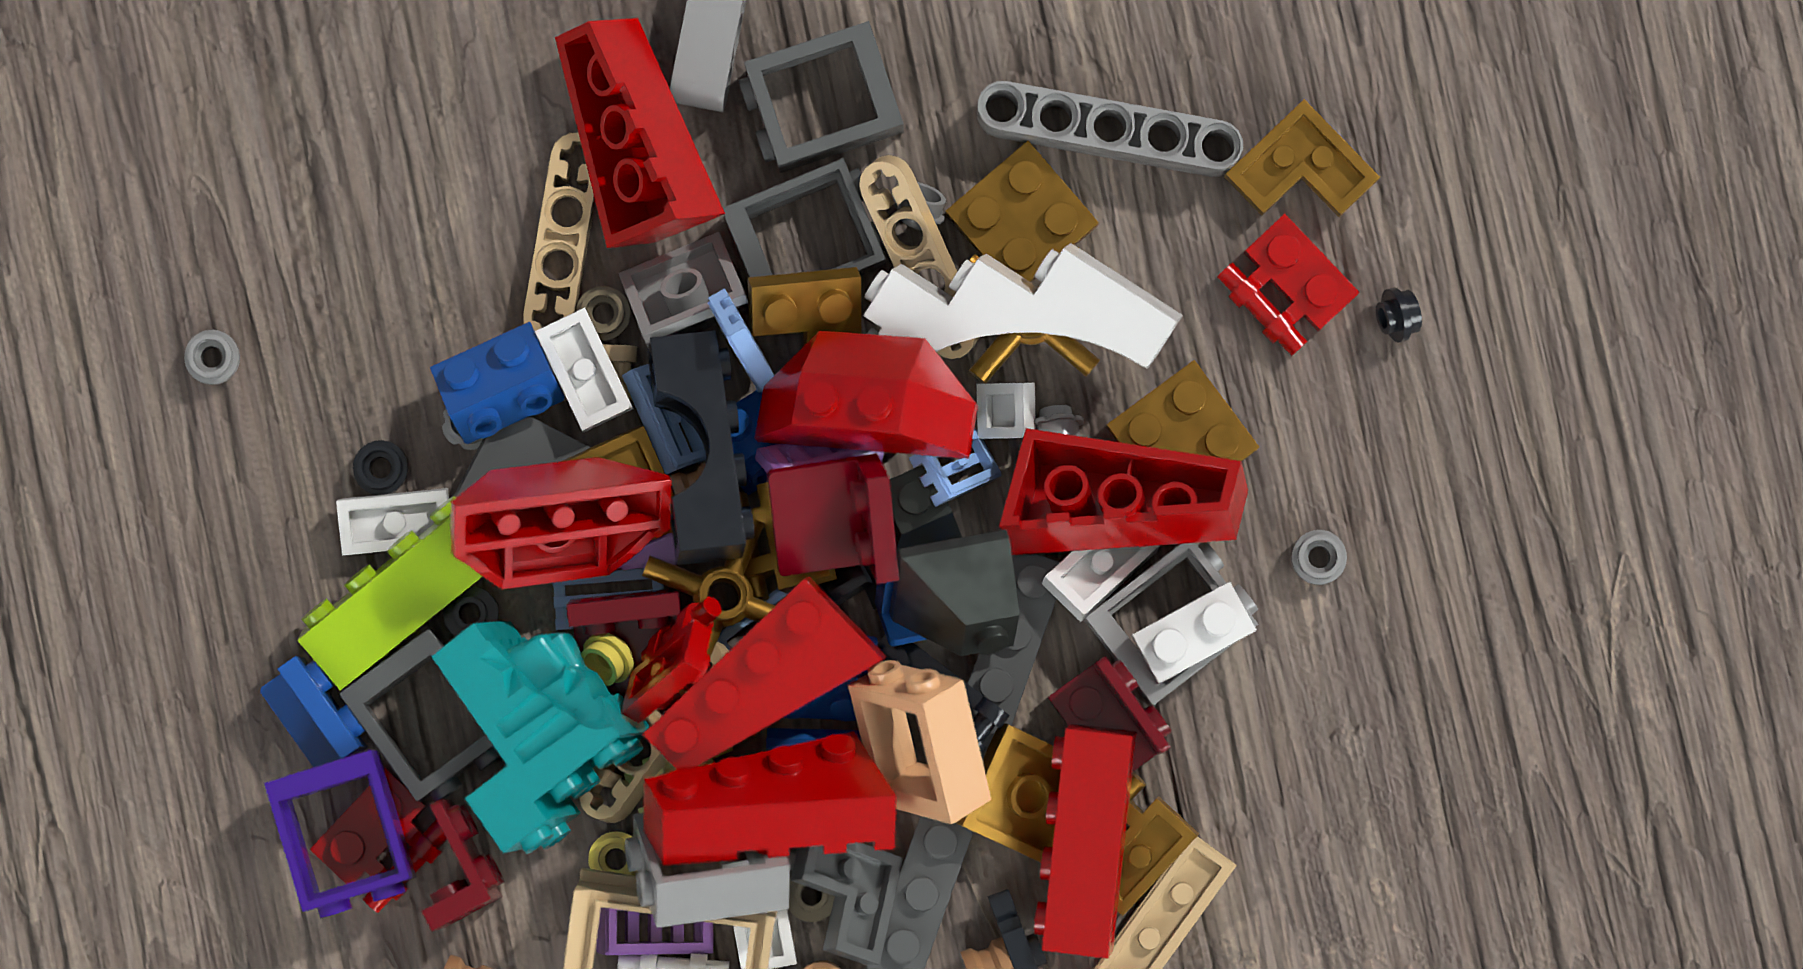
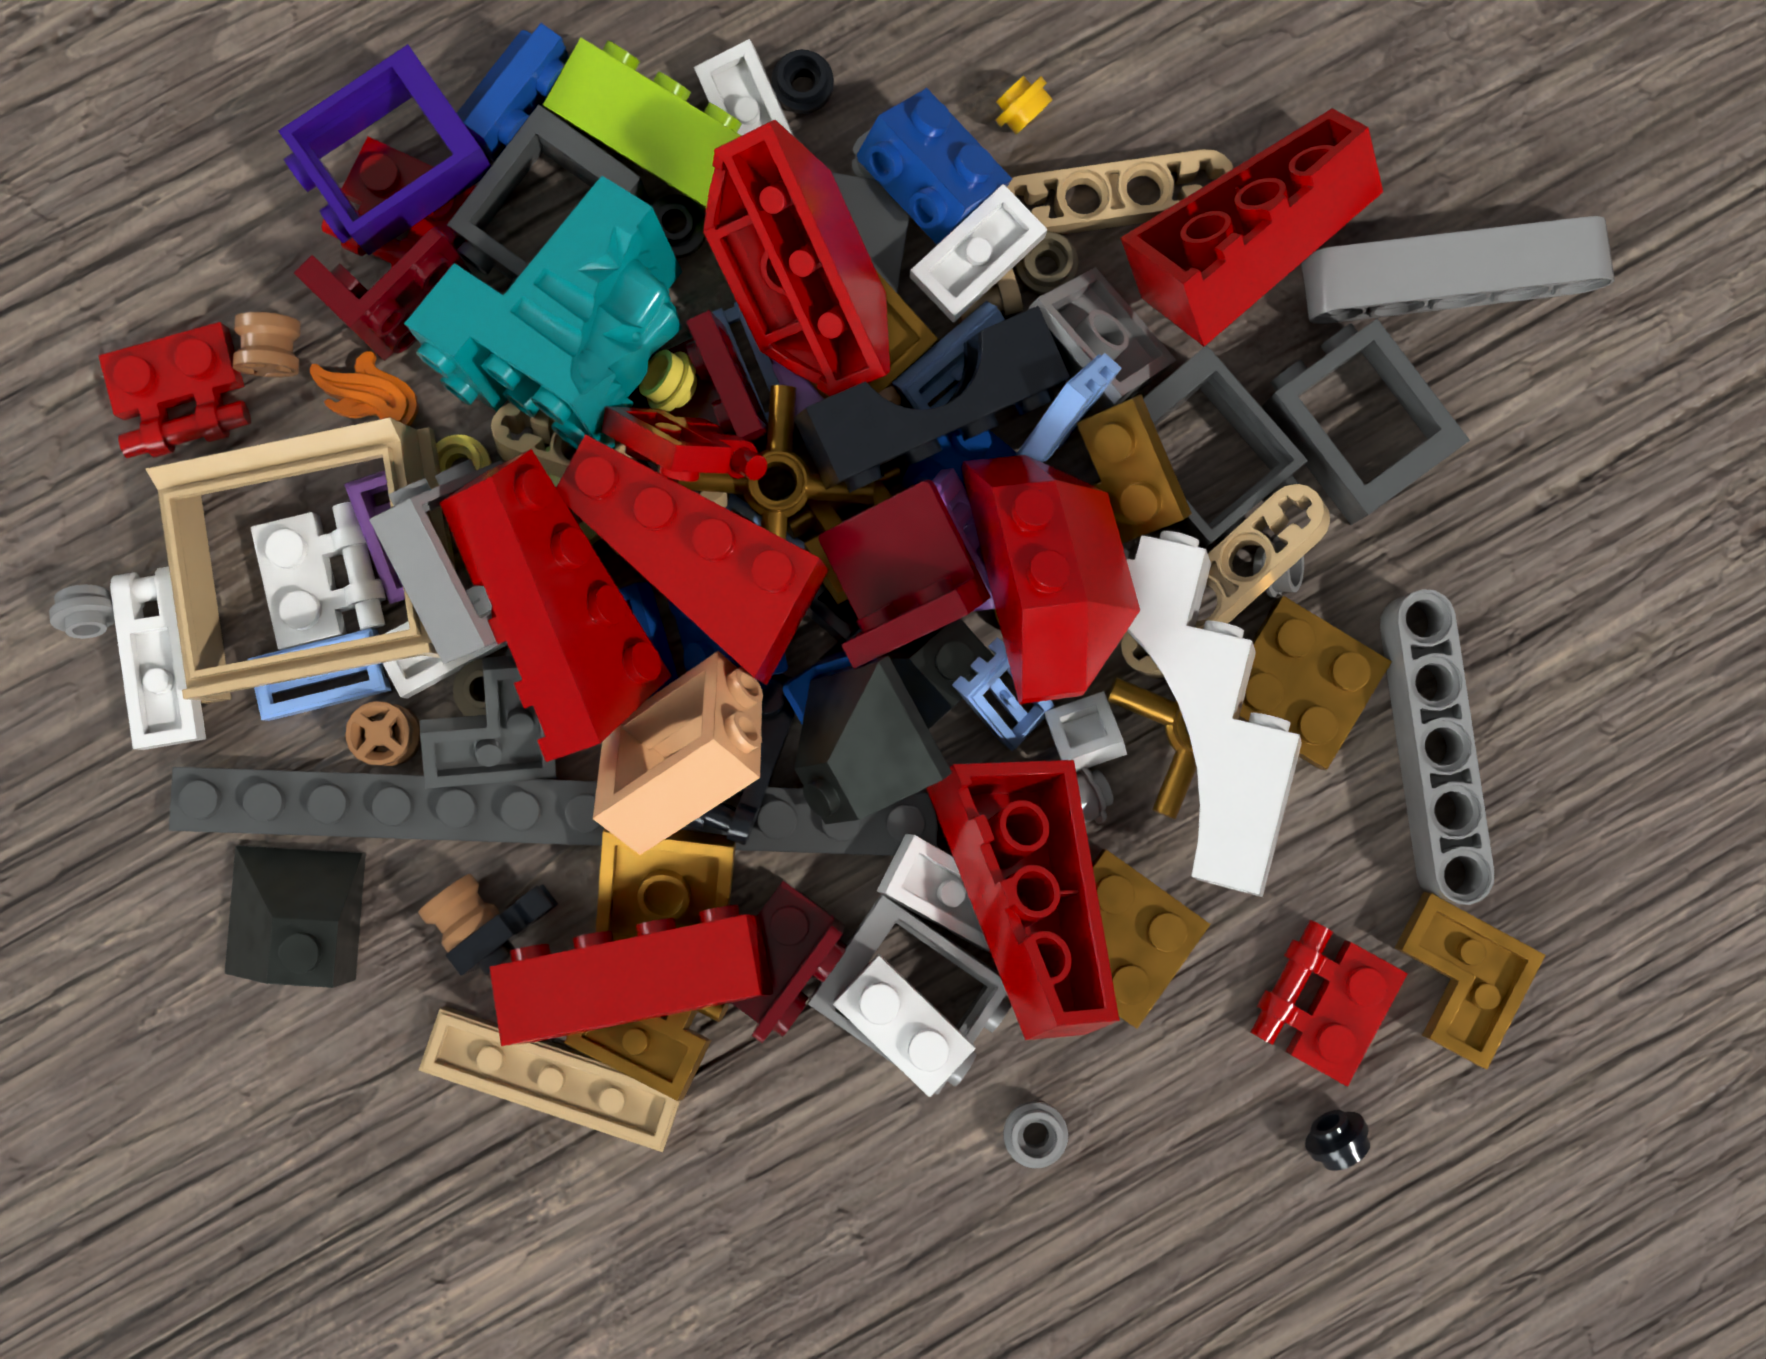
camera: 65 degrees right, 0 degrees up
none -> orange piece [310,351,419,426]
none -> yellow plate [995,75,1053,134]

